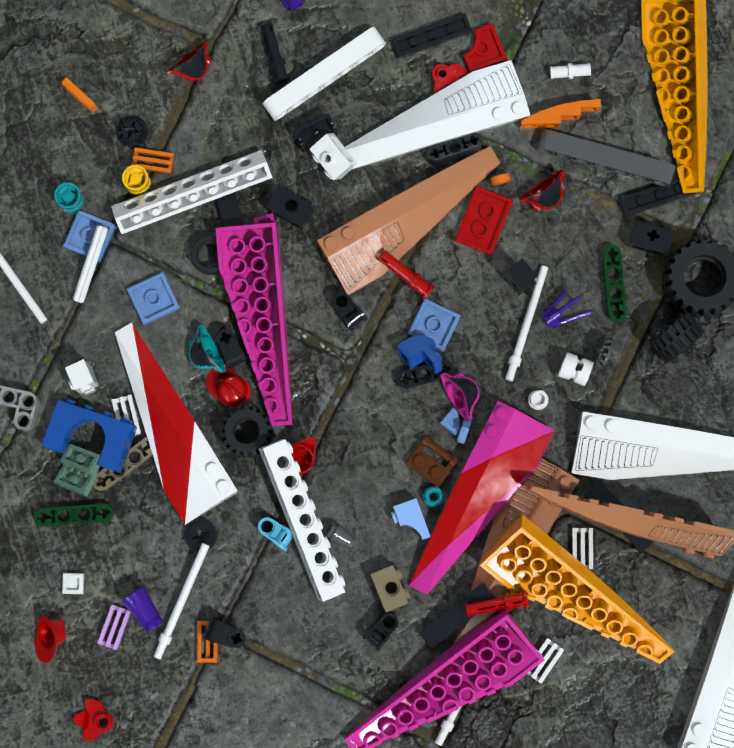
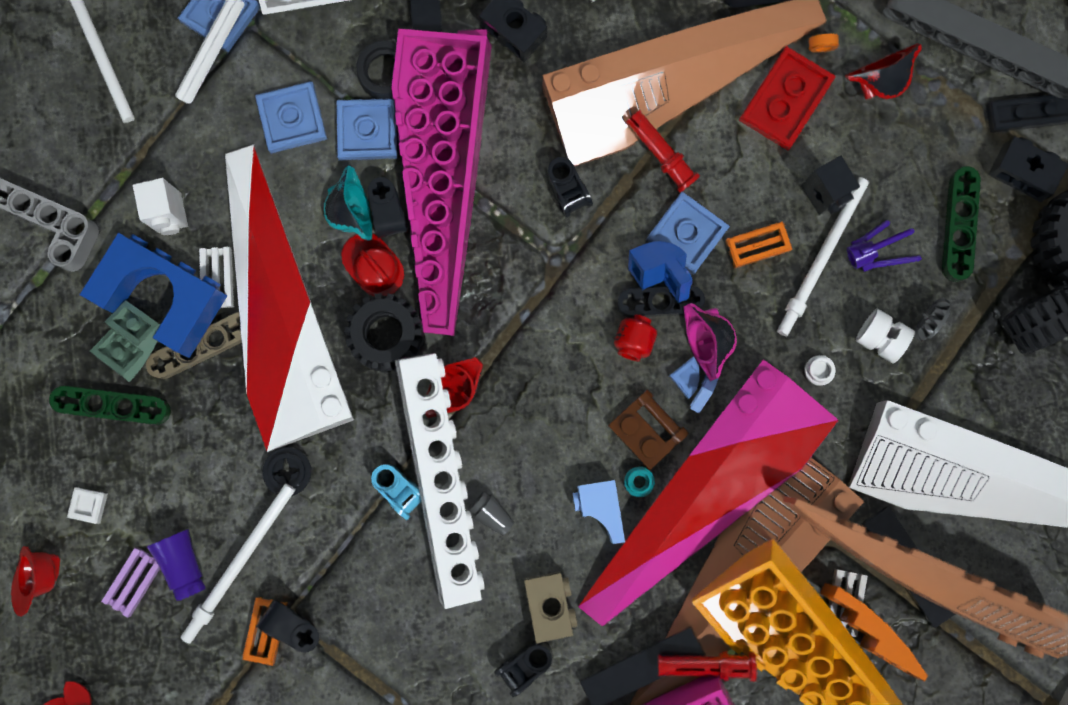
camera: 10 degrees right, 0 degrees up
none -> medium blue tile [337,98,398,160]
none -> red head [614,314,658,362]
none -> orange tile [725,221,792,269]
none -> orange slope [820,583,928,681]

